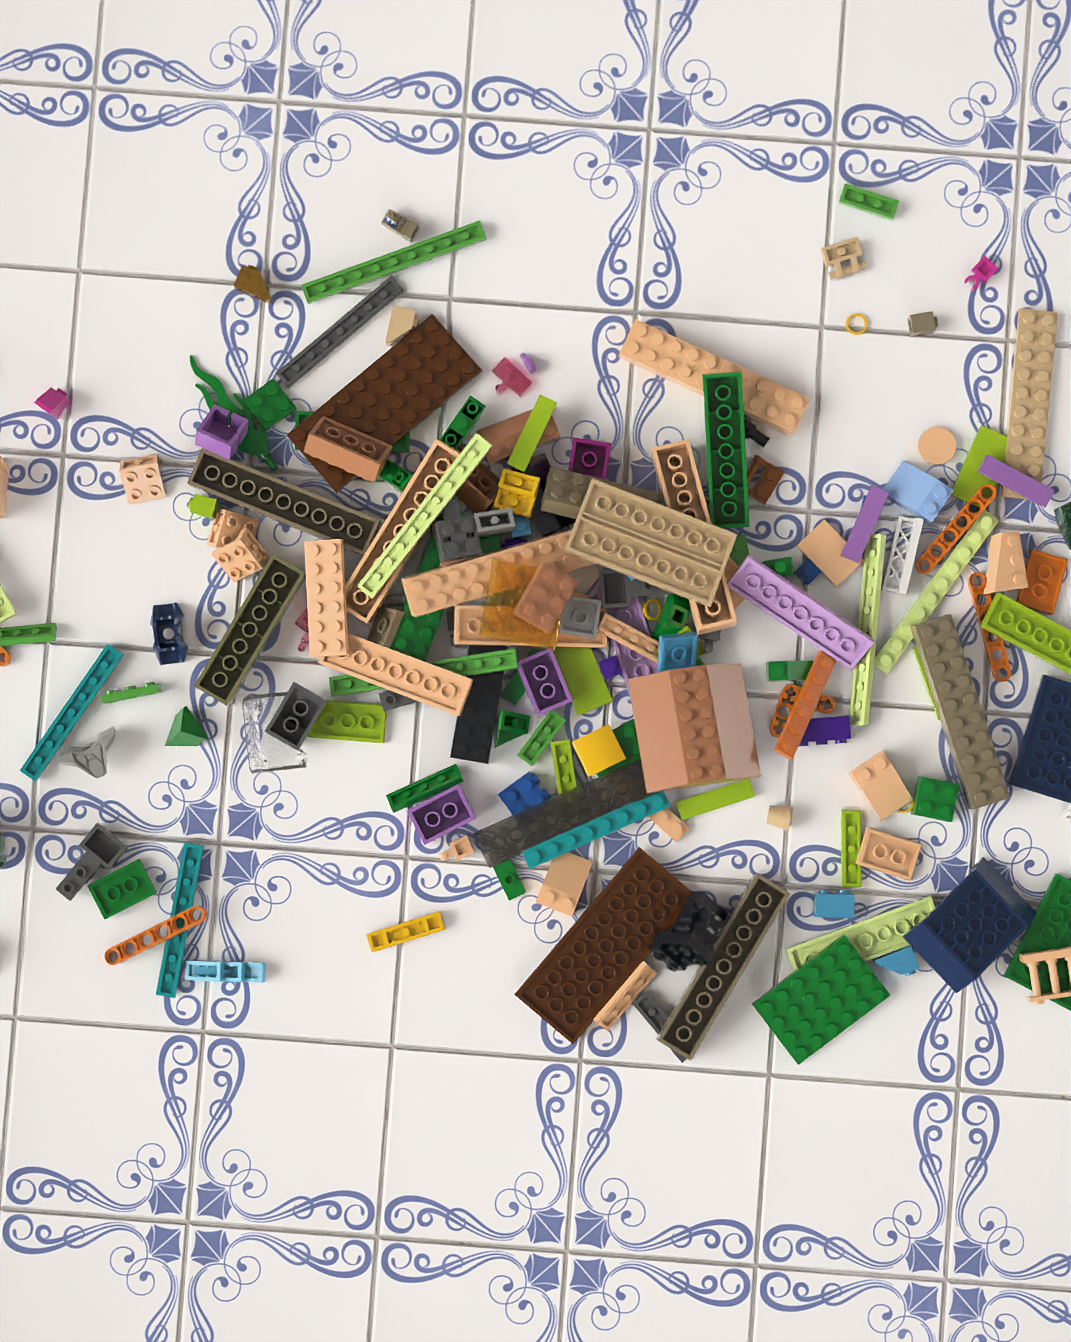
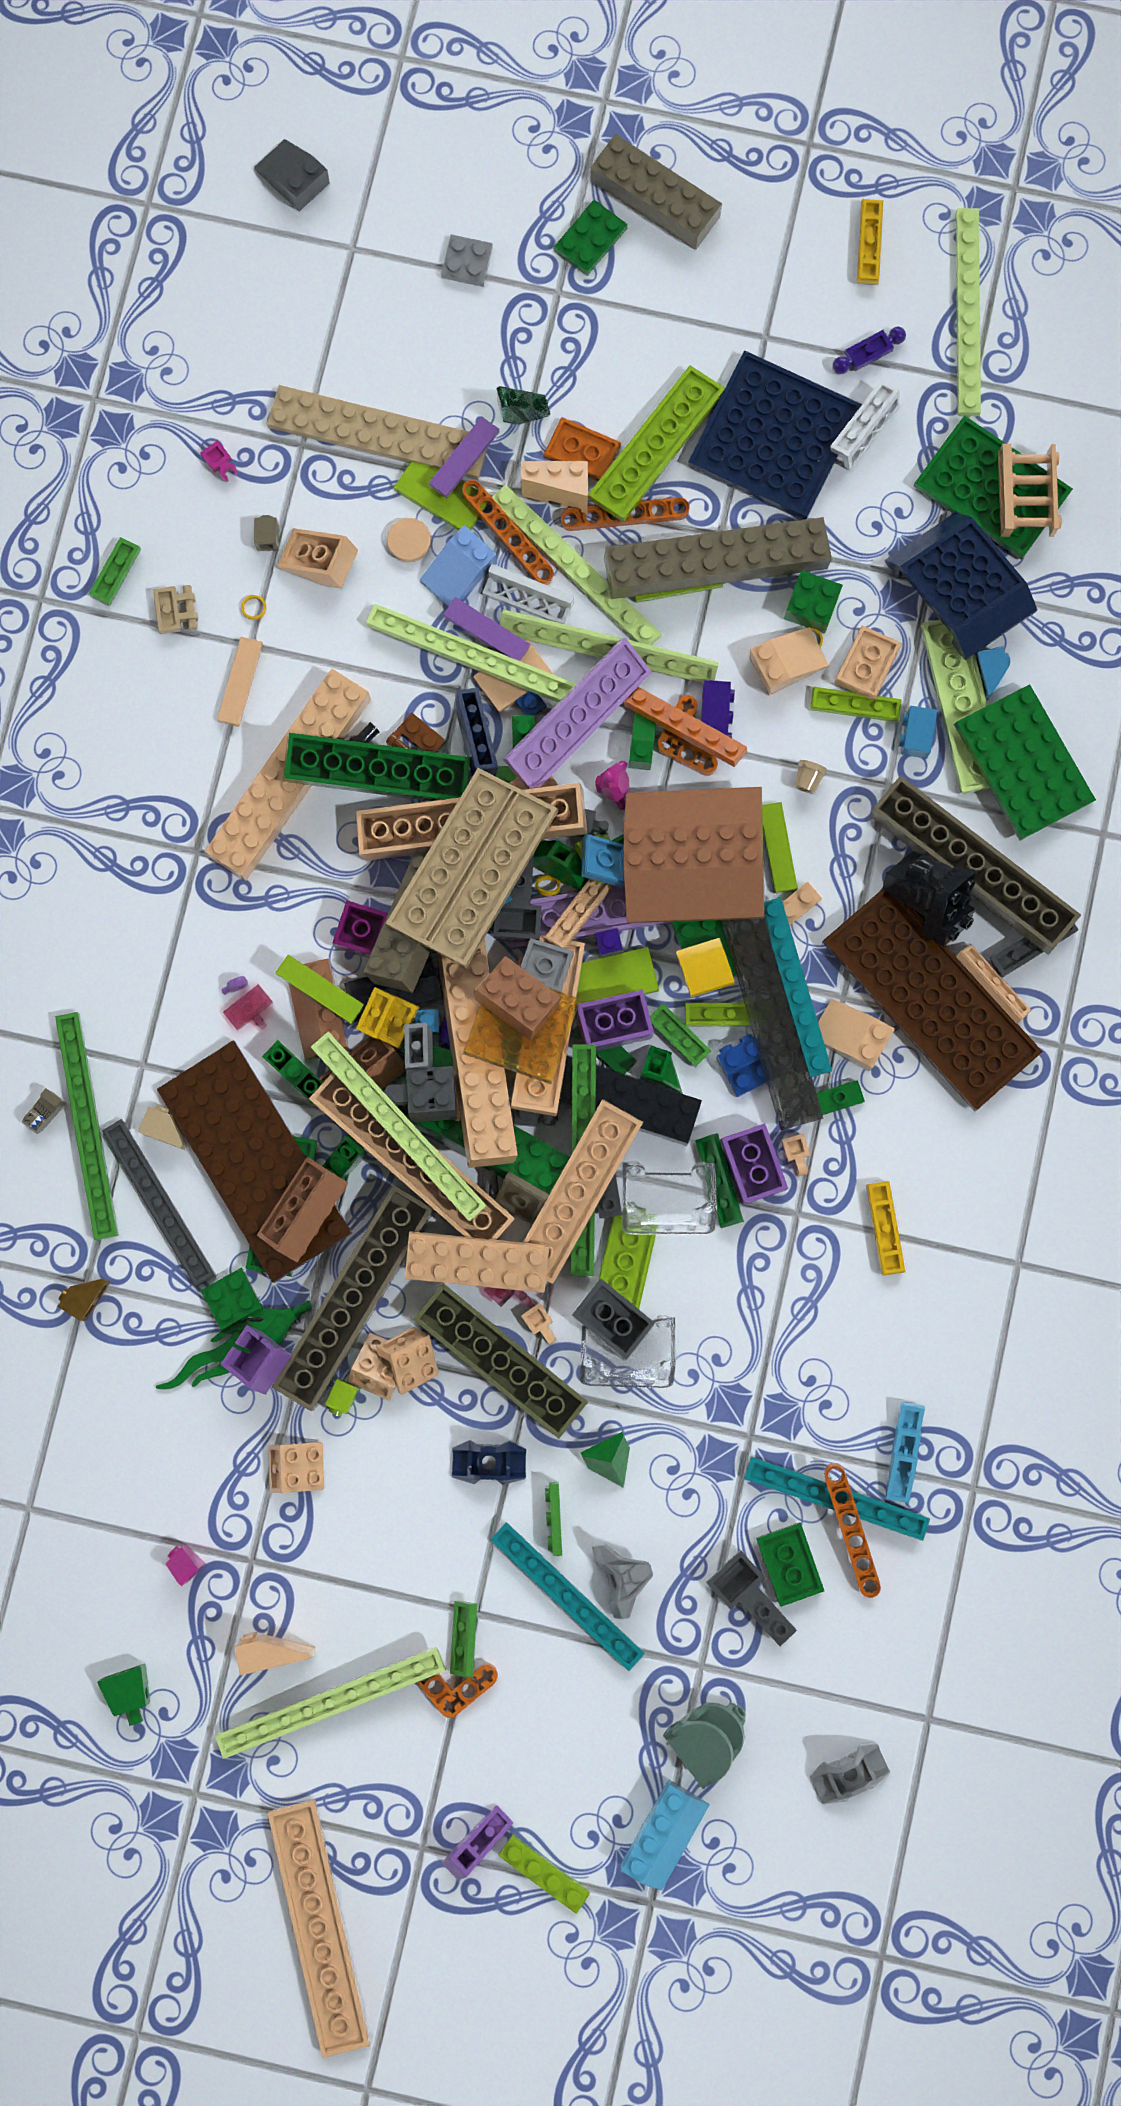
camera: 80 degrees left, 5 degrees down
none -> light nougat tile [217,637,263,727]
none -> light nougat slope [277,528,358,589]
none -> yellowish green plate [366,604,576,703]
none -> dark blue brick [454,687,498,777]
none -> light nougat plate [521,1303,557,1345]
none -> dark pink rock [595,761,629,810]
none -> clear windscreen [622,1161,717,1235]

